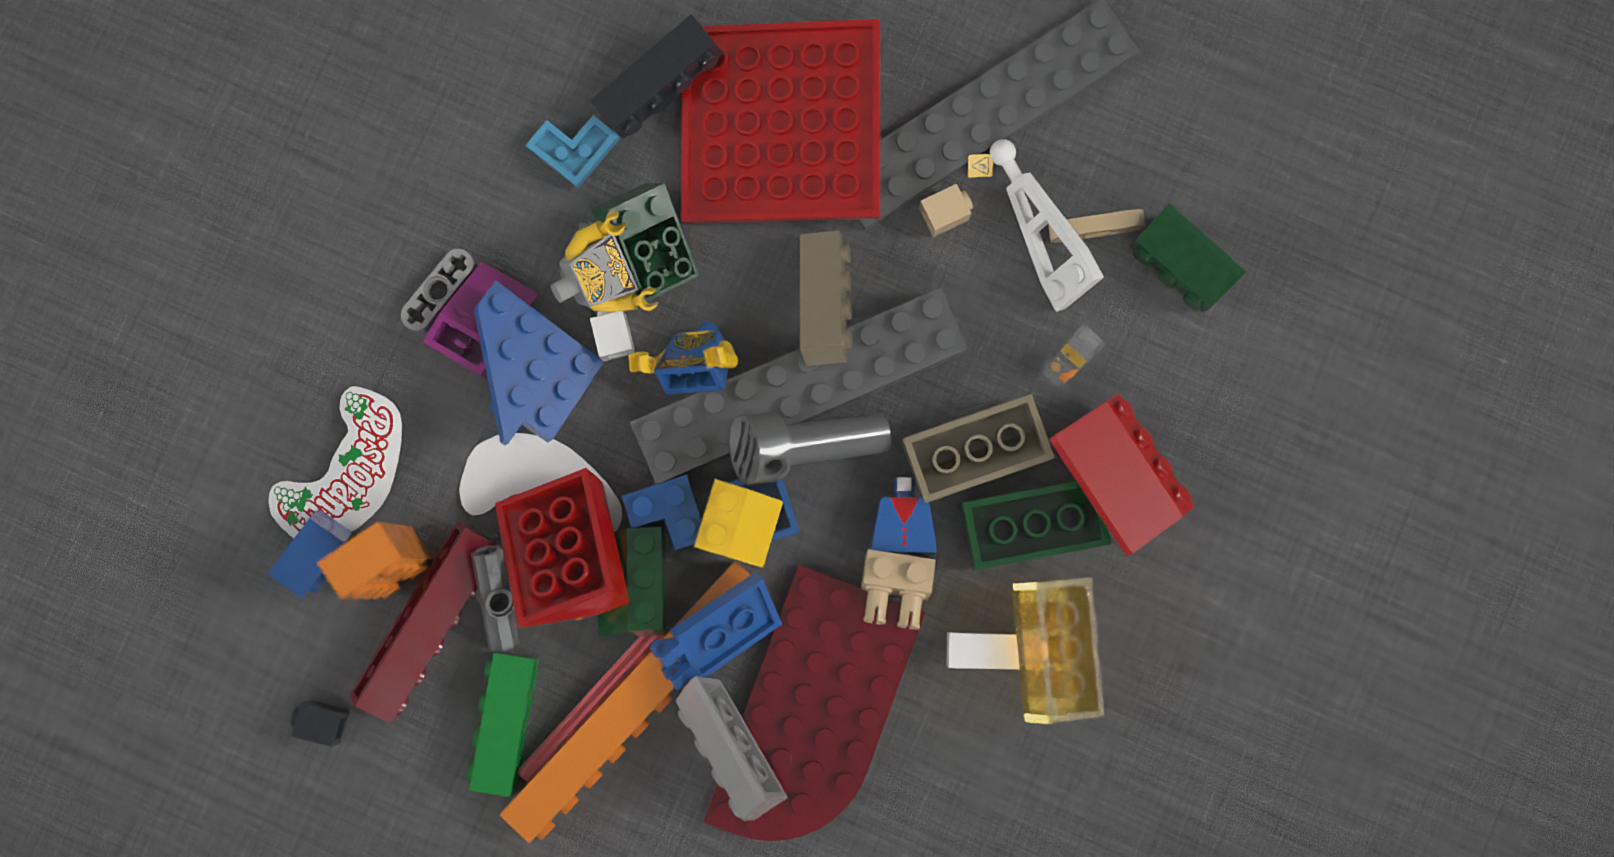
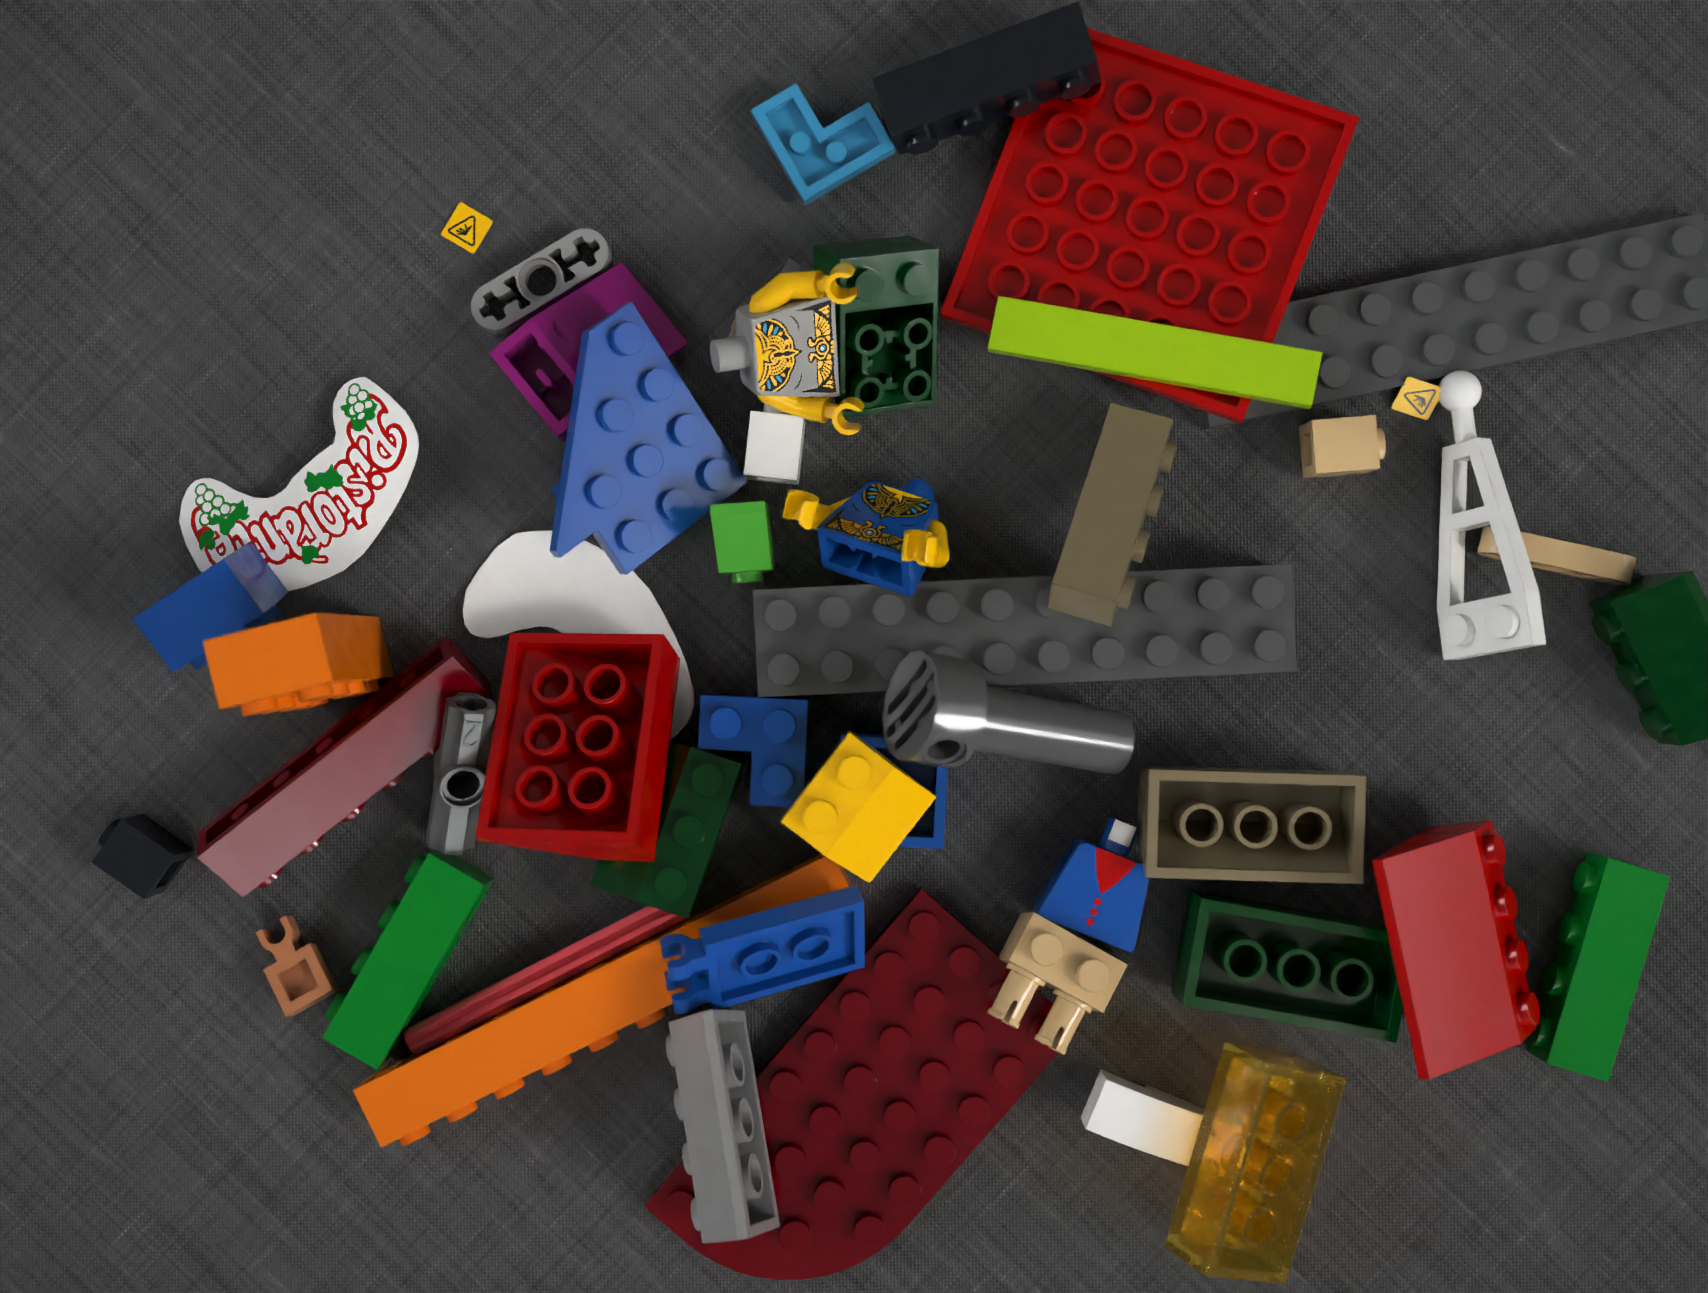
camera: 10 degrees right, 5 degrees up
clear leg [1041,324,1107,389] -> none
none -> nougat plate [255,915,339,1017]
none -> yellow sticker [441,202,493,254]
none -> bright green slope [710,501,775,584]
none -> lime tile [988,296,1323,409]
none -> green brick [1527,852,1671,1082]

